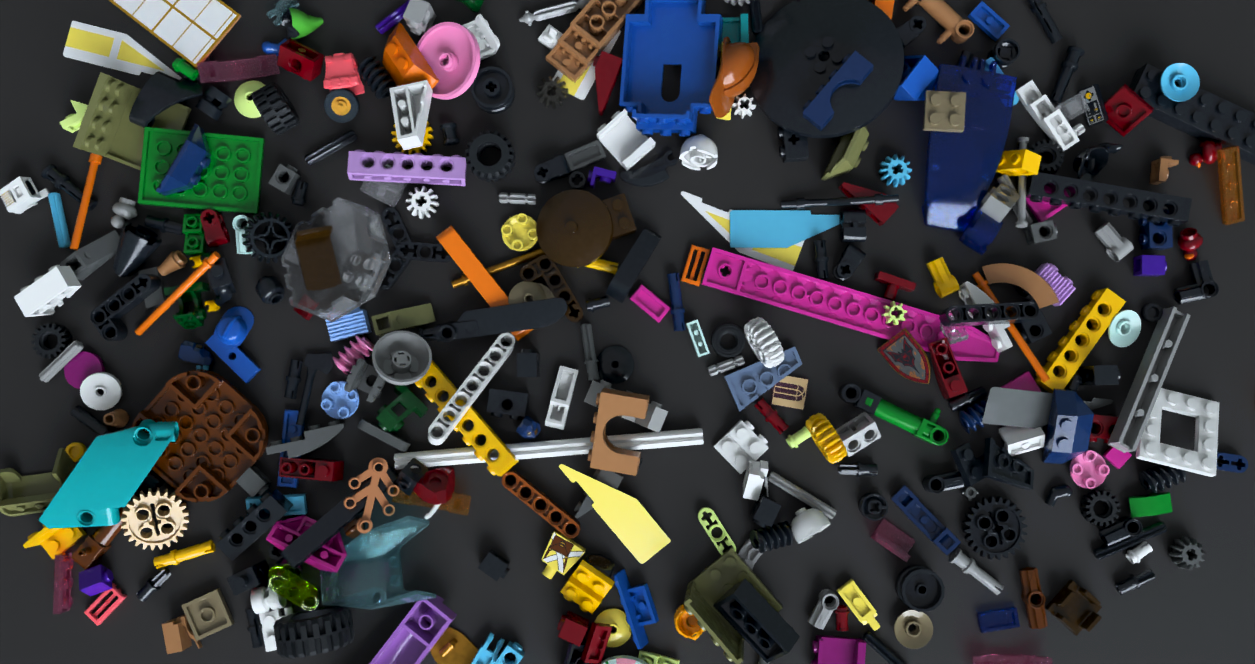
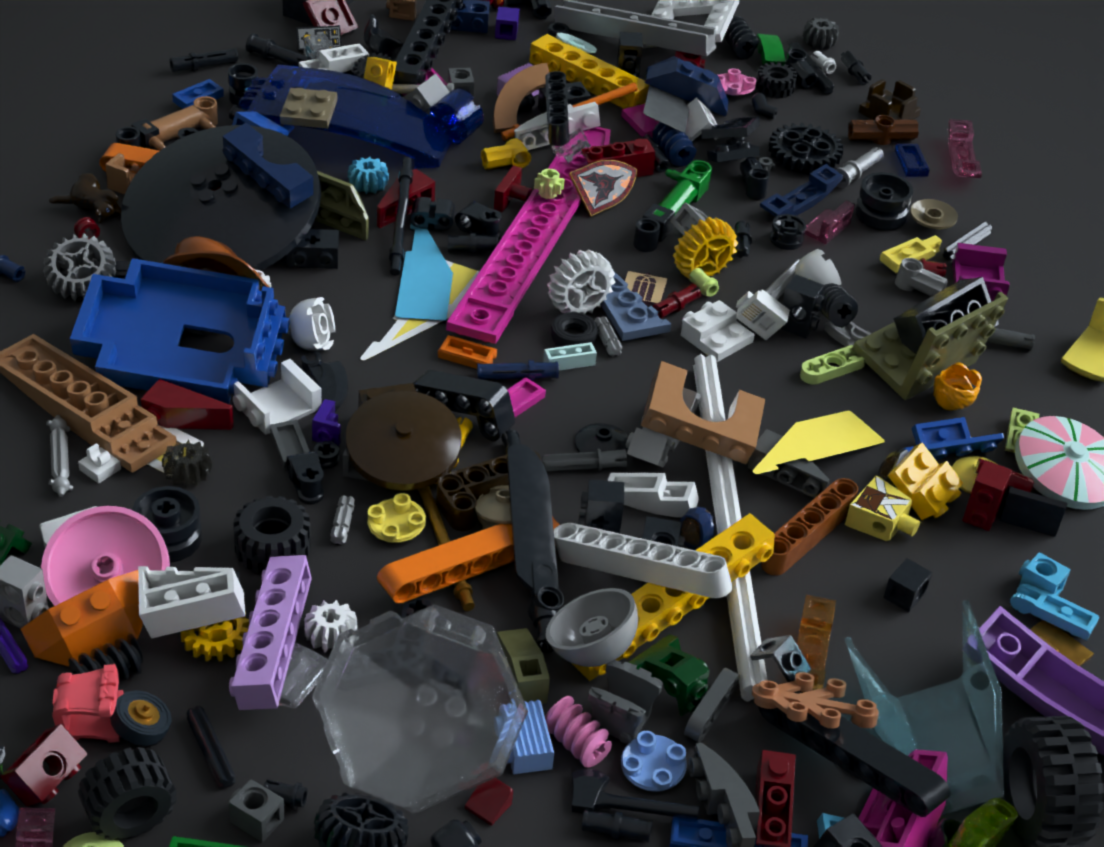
camera: 90 degrees left, 45 degrees down
dark brown piece [294,226,342,291] -> none
dark red hat [413,466,455,519] -> none
light grey piece [1094,222,1134,262] -> none
dark pink tile [1102,446,1132,469] -> none

